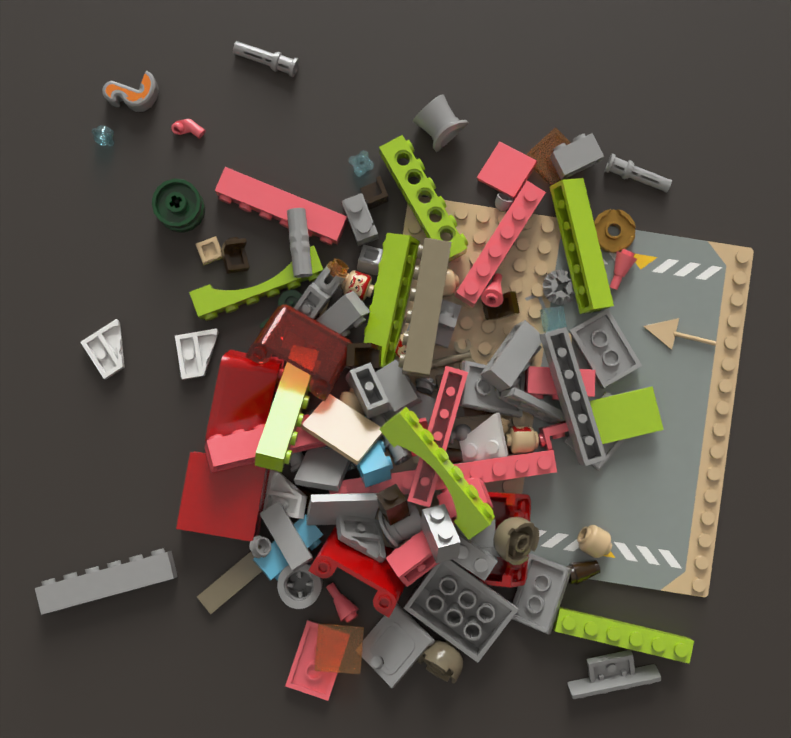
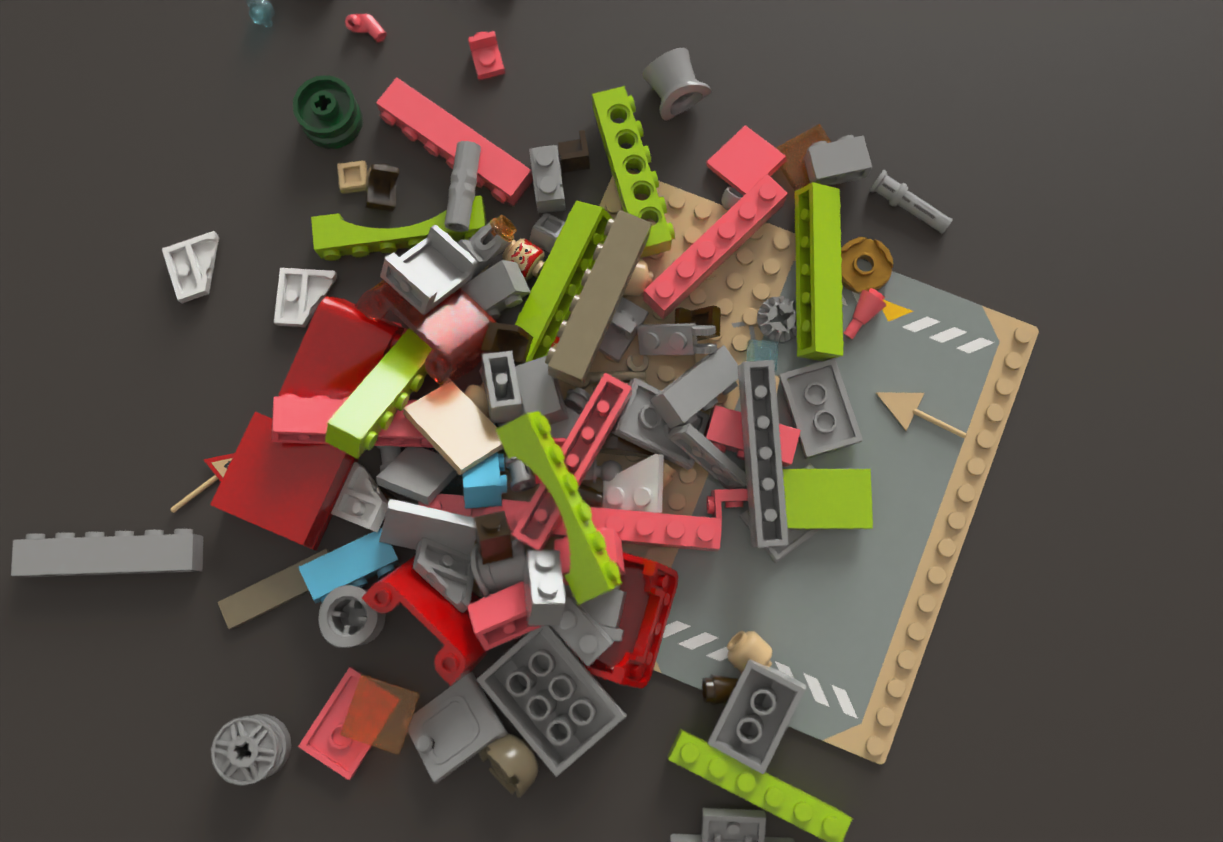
camera: 15 degrees right, 5 degrees down
light grey plate [249,536,271,558] -> none
light grey tile [260,501,313,572] -> none
coral cone [326,583,359,623] -> none
clear light blue plate [349,150,374,176] -> none
coral cone [481,273,503,307] -> none
dark tan cylinder [493,517,539,565] -> none
tan head [505,426,539,455] -> none
light grey tile [512,553,572,634] -> none
none -> tan piece [170,453,235,513]
none -> light grey wheel [211,714,292,785]
none -> light grey panel [380,225,477,315]
none -> coral bracket [468,31,505,80]
none -> light grey hinge [637,323,717,355]
none -> light grey slope [707,659,806,774]

